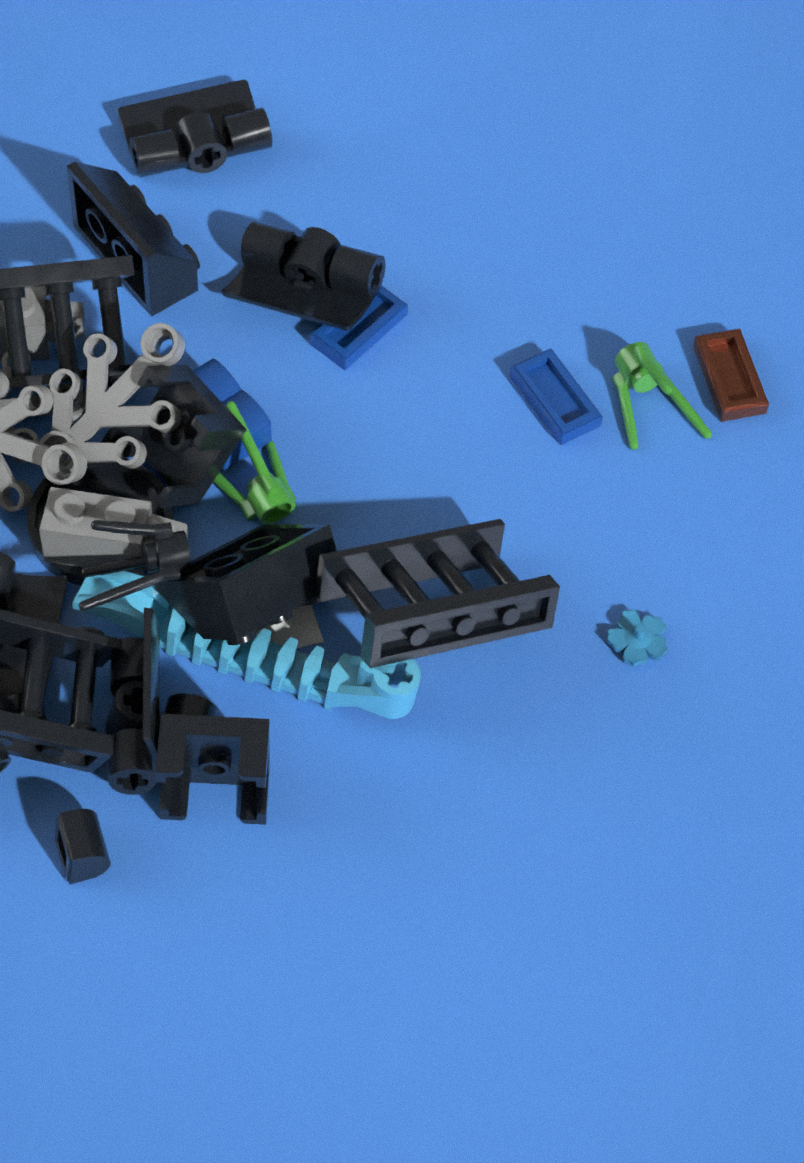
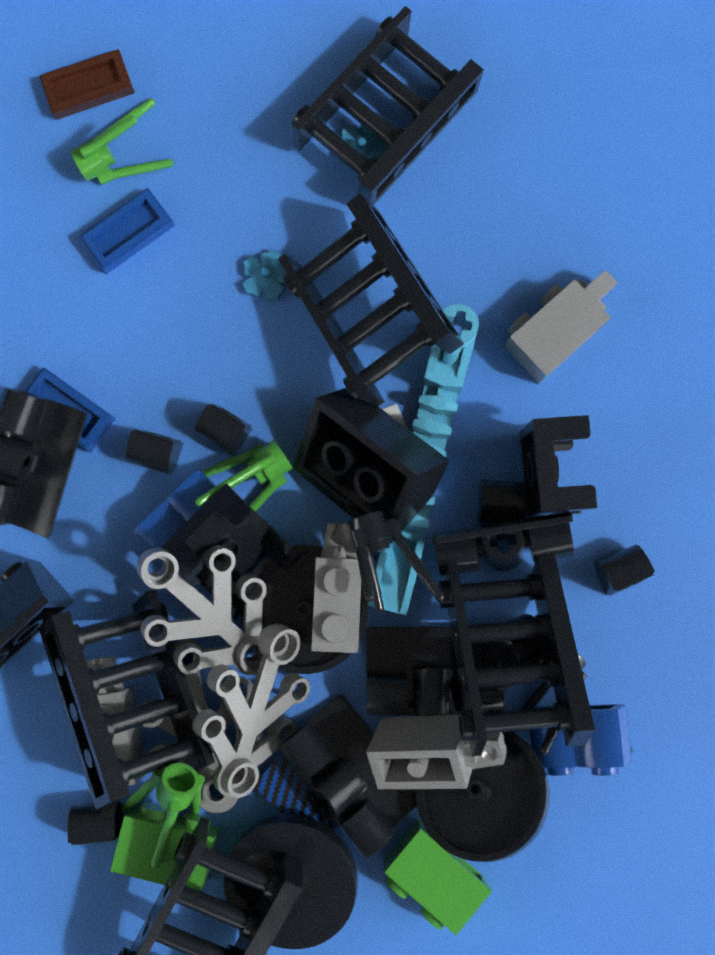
camera: 90 degrees left, 25 degrees up
none -> black brick [126,429,183,475]
none -> black brick [194,403,253,456]
none -> dark azure plant [242,249,287,302]
none -> black fence [292,6,484,205]
none -> light grey hinge [504,270,618,384]

